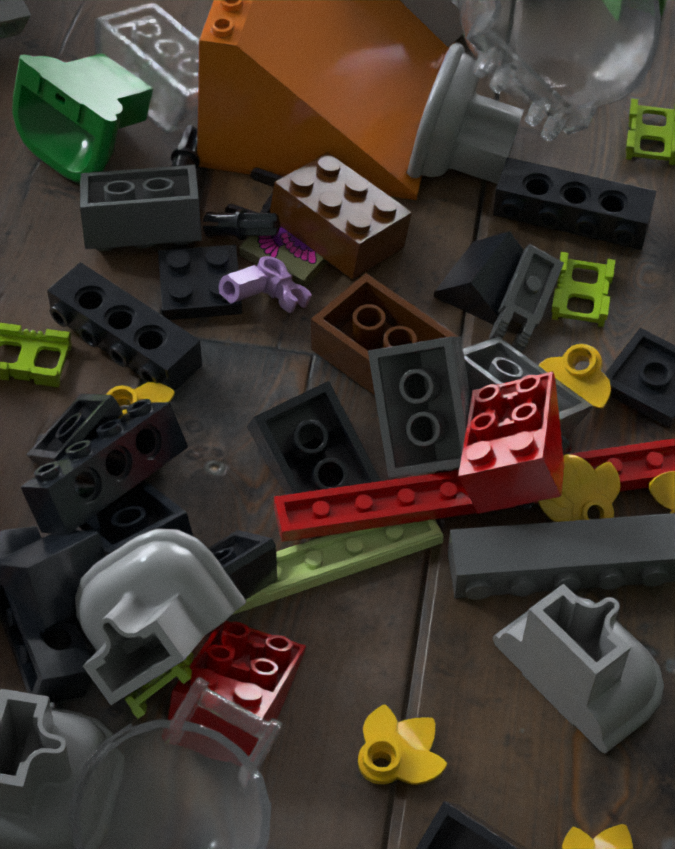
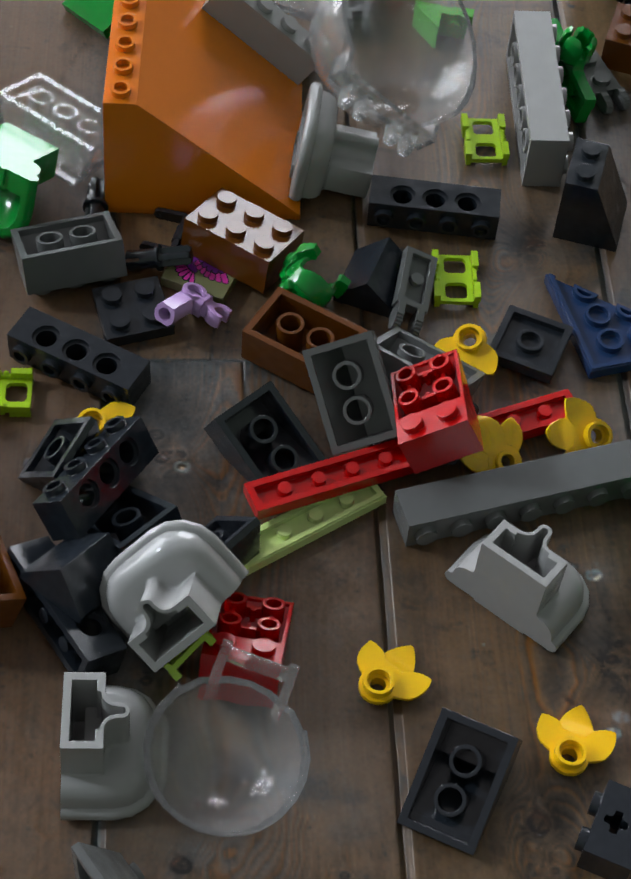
camera: 15 degrees left, 0 degrees up
none -> green helmet [279,243,351,308]

